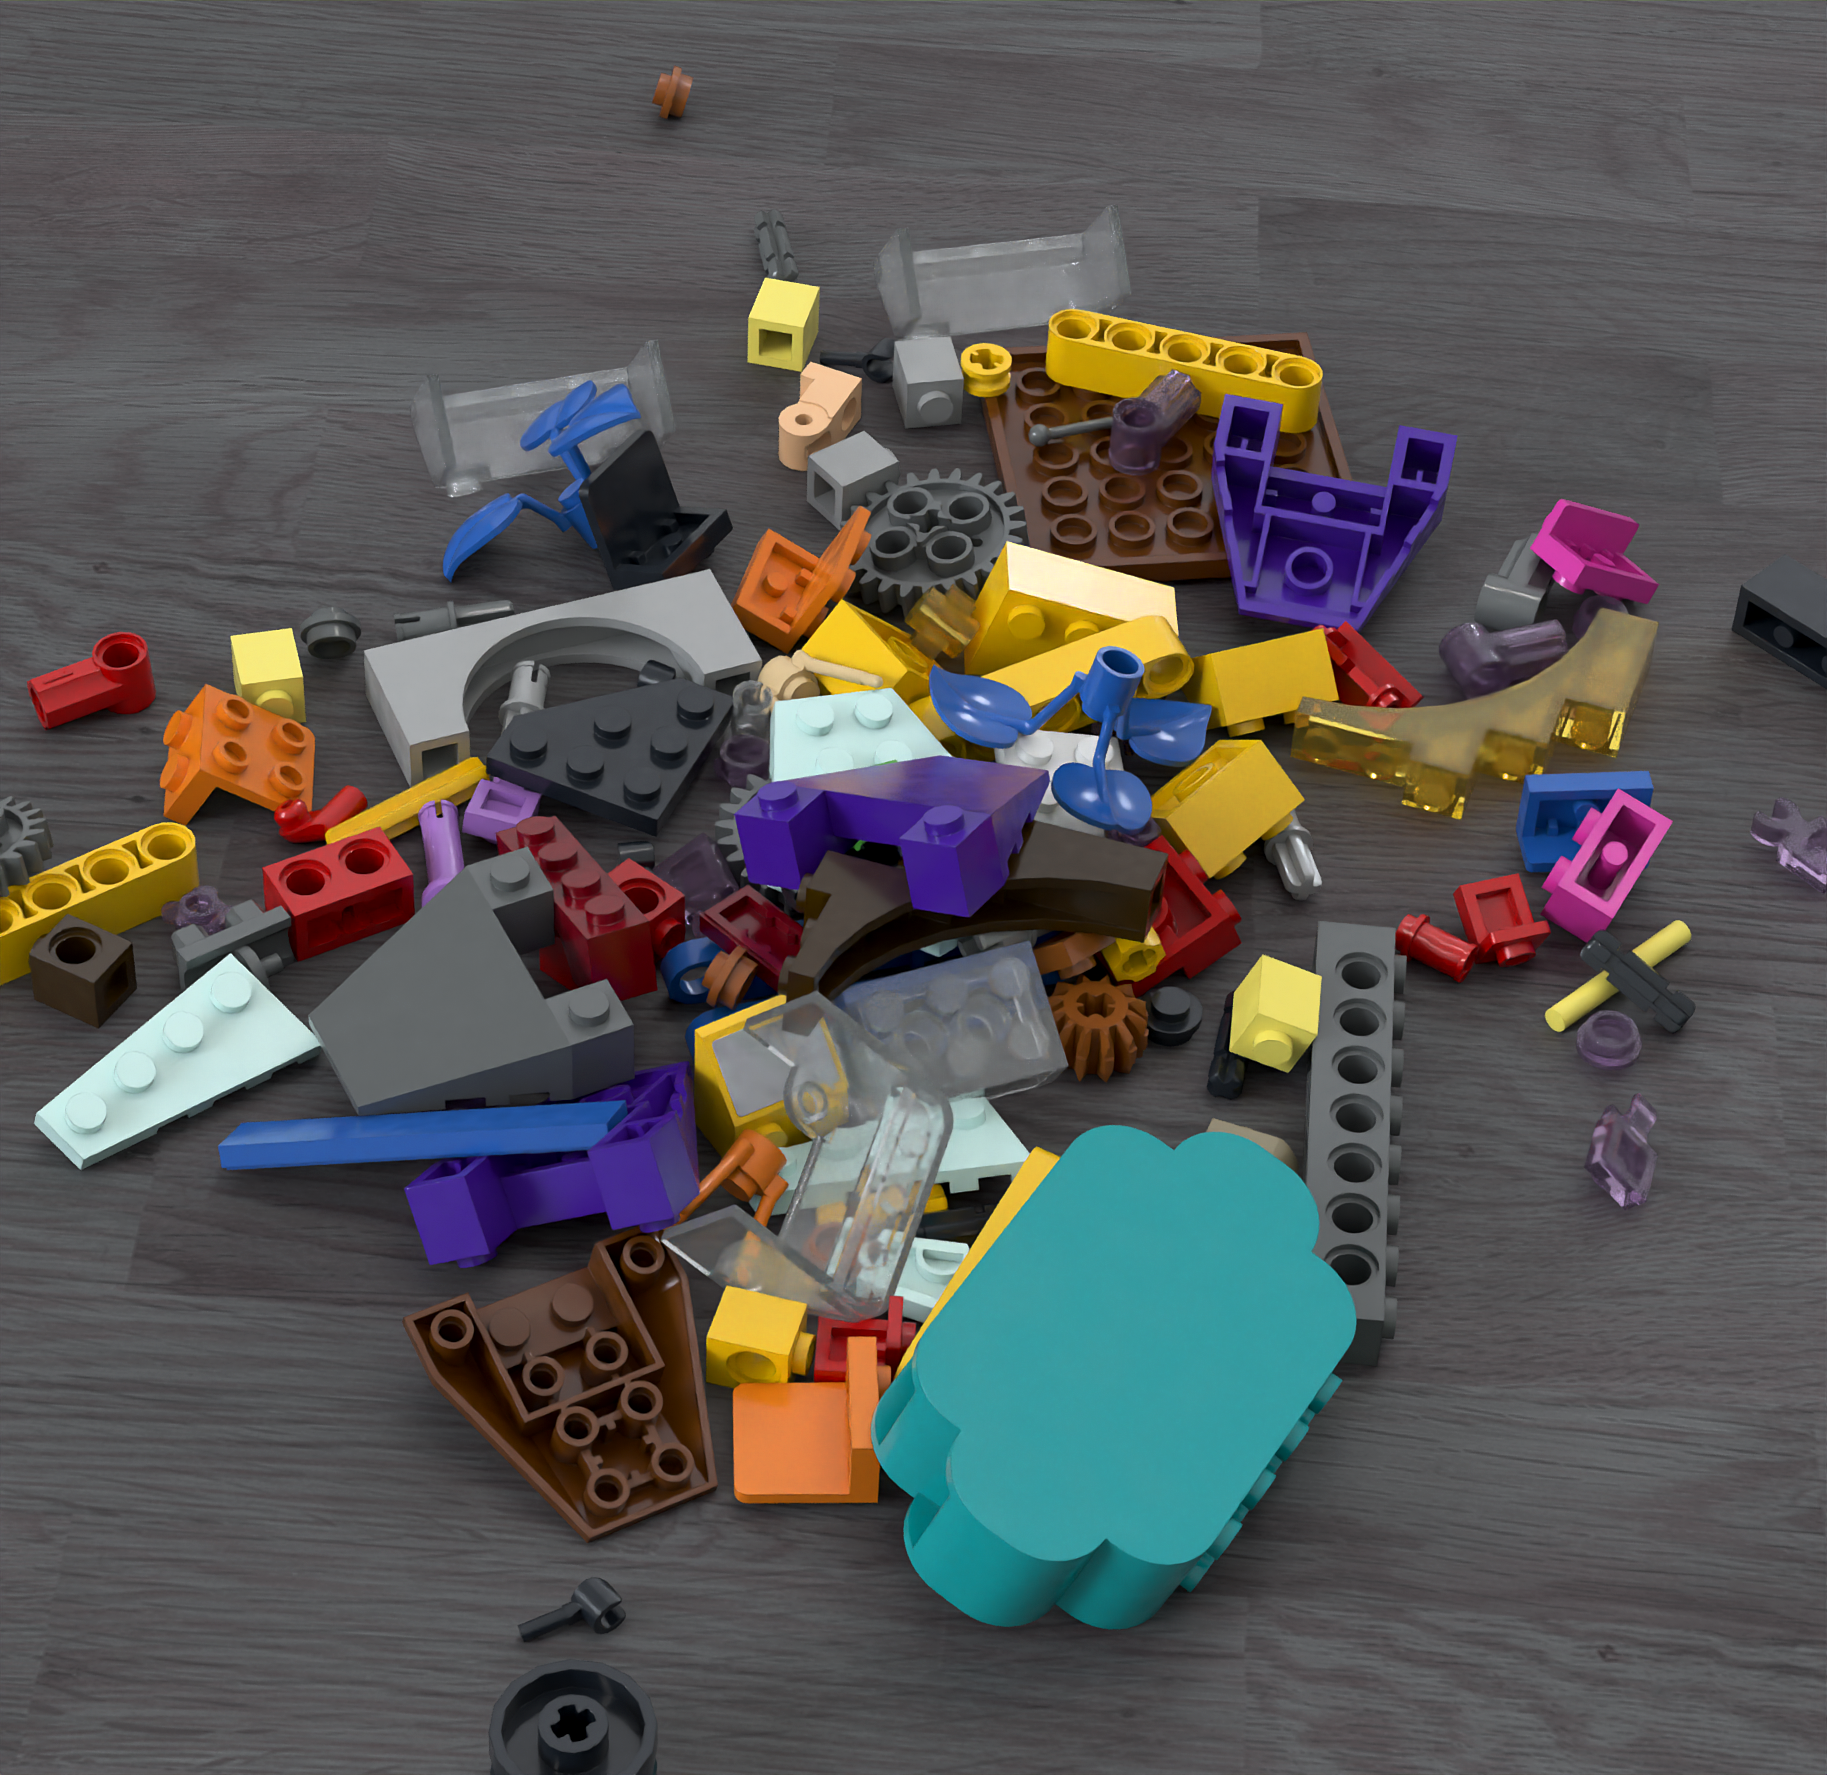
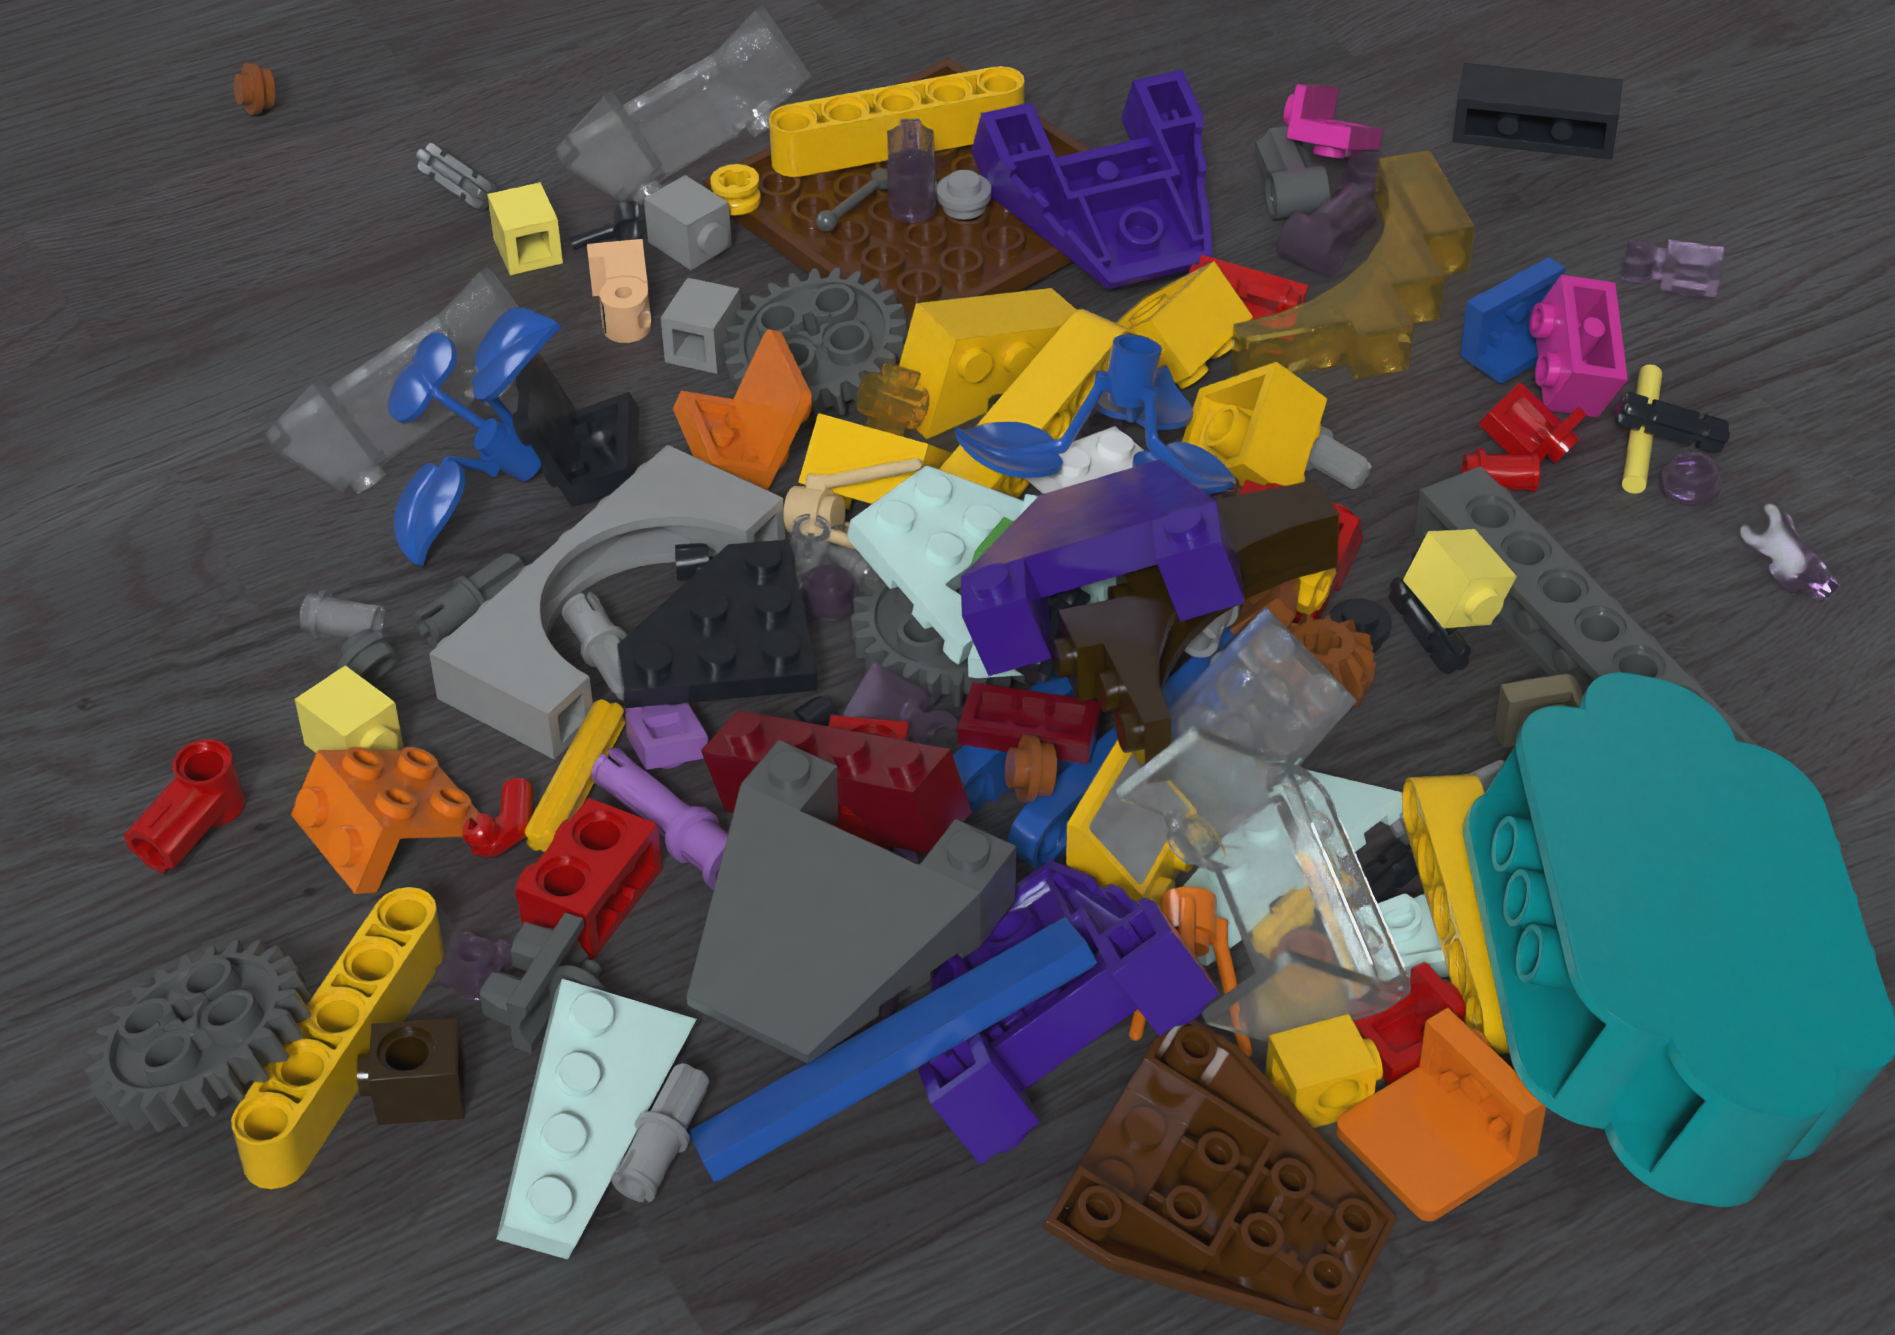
camera: 30 degrees left, 0 degrees up
none -> clear pin [300,589,385,639]
none -> light grey axle [611,1063,709,1202]
none -> light grey plate [937,170,991,220]

